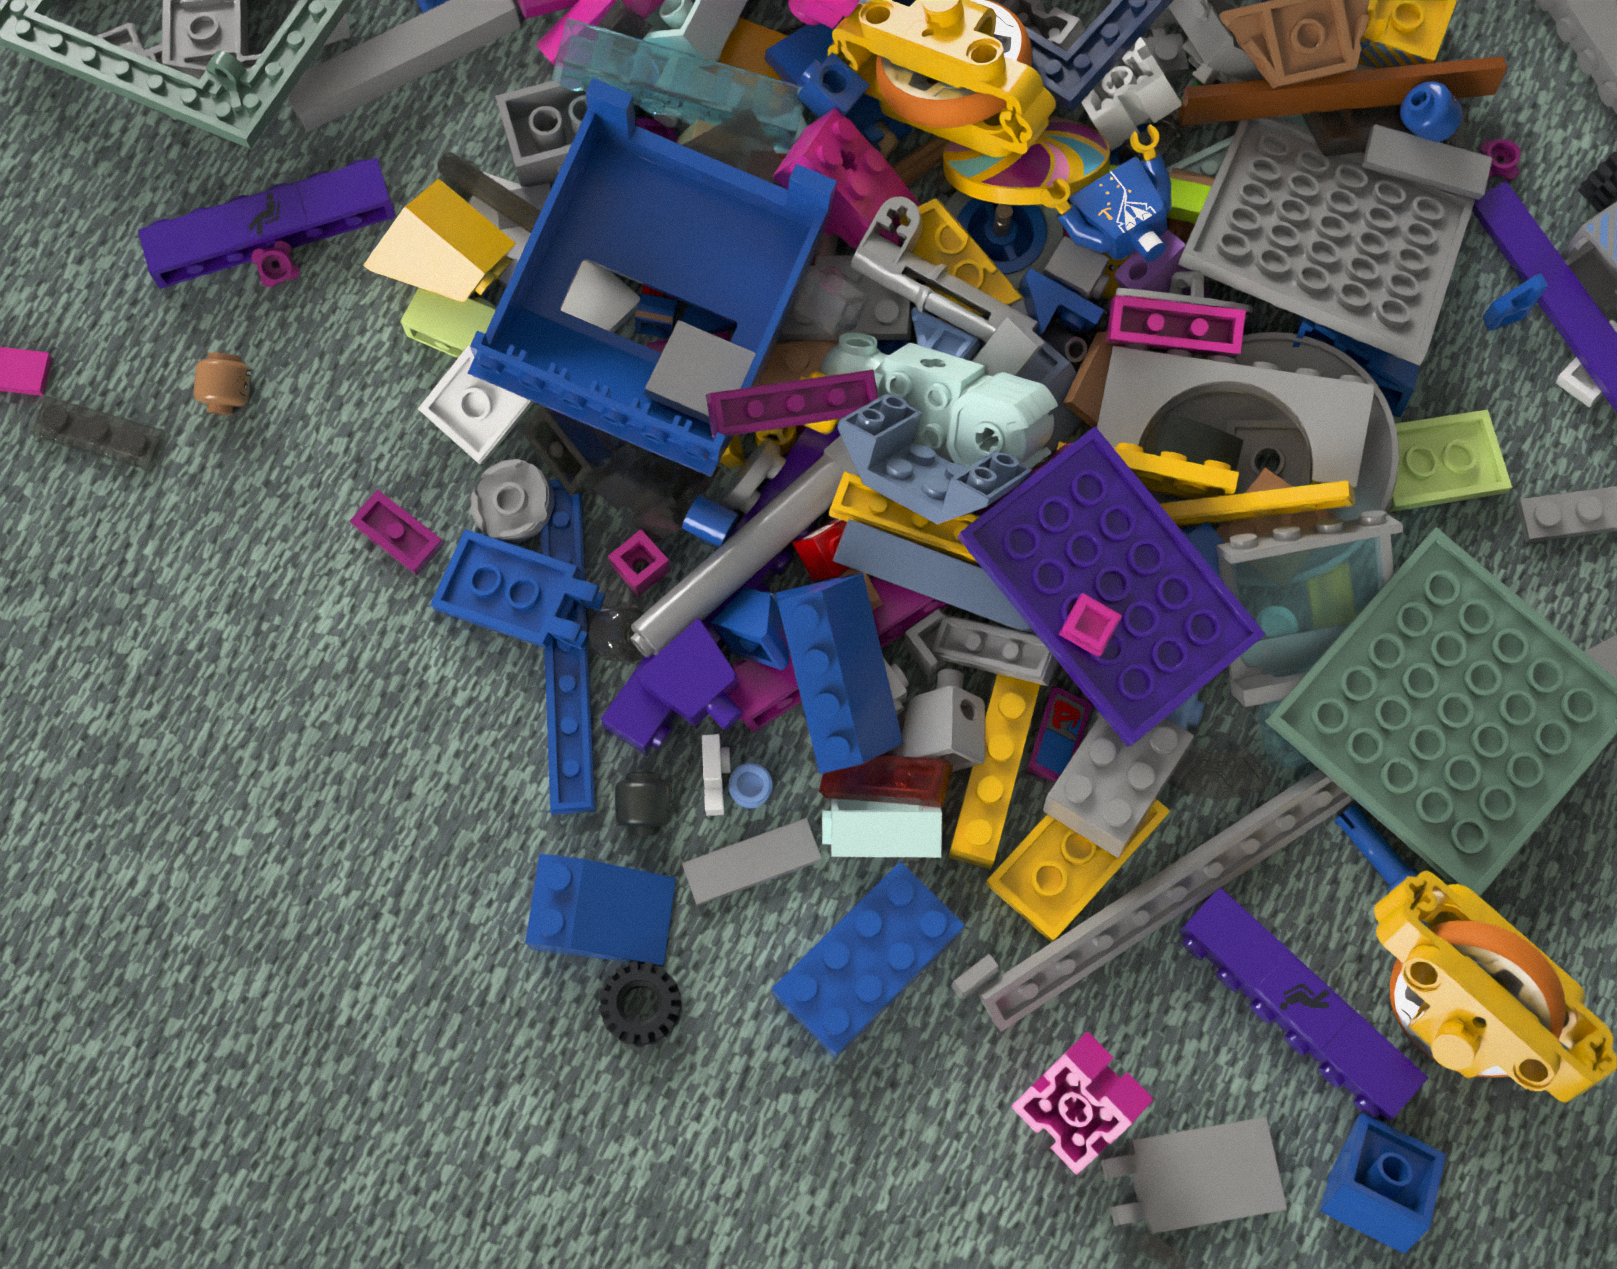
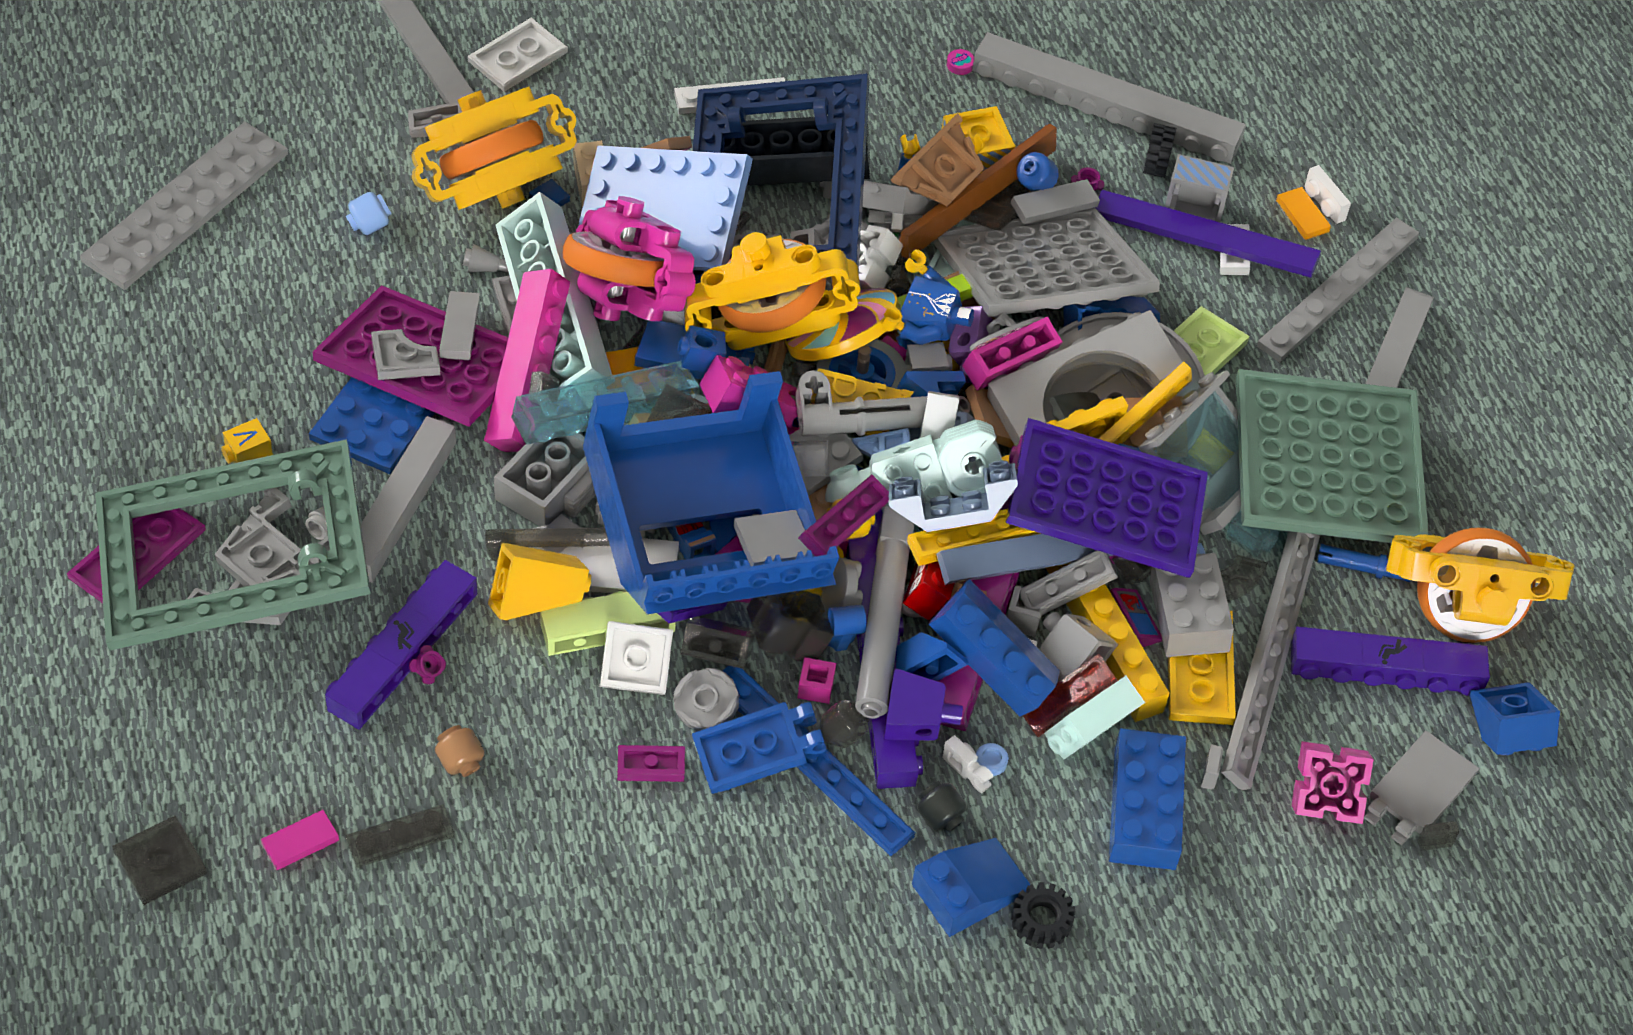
camera: 45 degrees left, 20 degrees down
light grey tile [682,818,822,907] -> none
dark pink tile [1058,593,1122,657] -> none
blue tile [1482,273,1548,331] -> none

